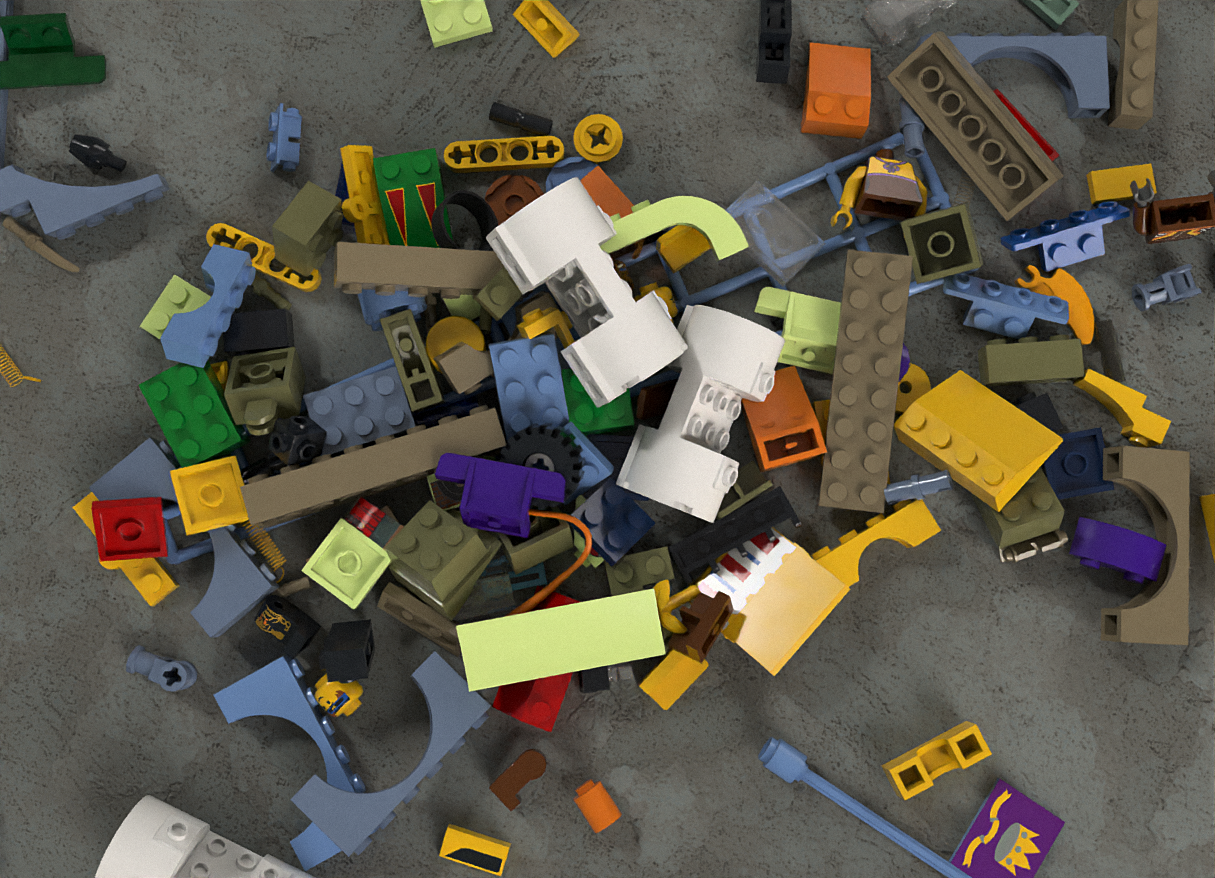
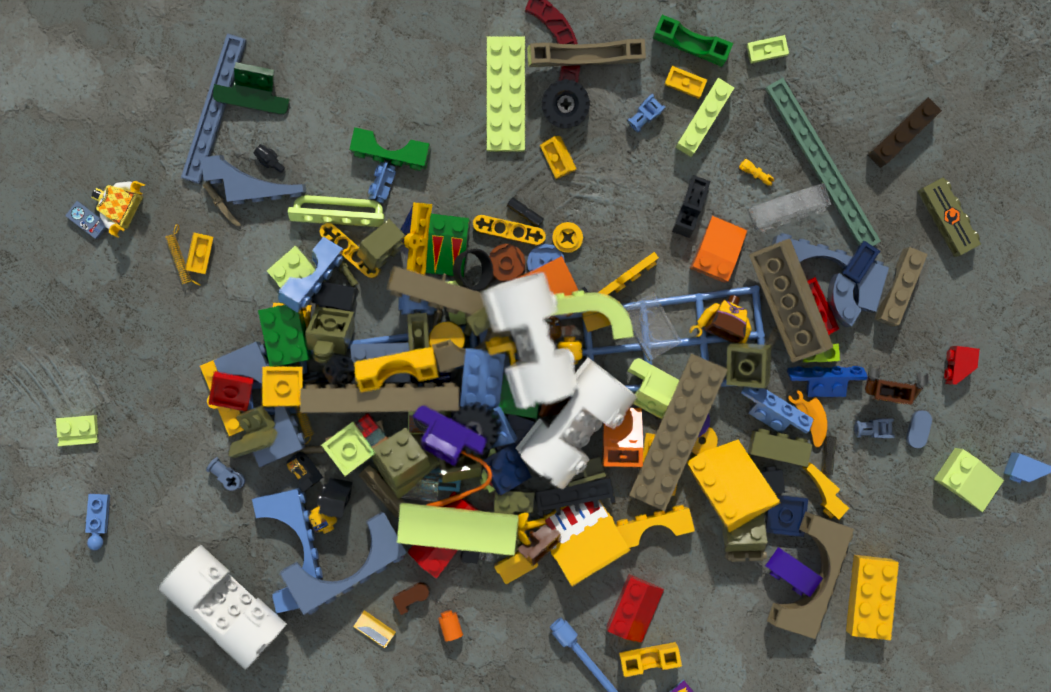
camera: 20 degrees right, 5 degrees up
sand blue pin [884,469,953,505] -> none
sand blue pin [899,97,925,158] -> none
yellow tile [1086,163,1157,204] -> none
none -> yellow plate [185,232,213,274]
none -> olive plate [229,406,278,458]
none -> yellowish green piece [288,195,385,227]
none -> green arch [349,127,431,171]
none -> yellow arch [355,347,438,392]
none -> yellow hinge [598,252,659,296]
none -> red slope [606,574,664,643]
none -> lime leg [803,344,840,363]
none -> sand blue brick [828,273,862,327]
none -> dark blue tile [842,241,880,284]

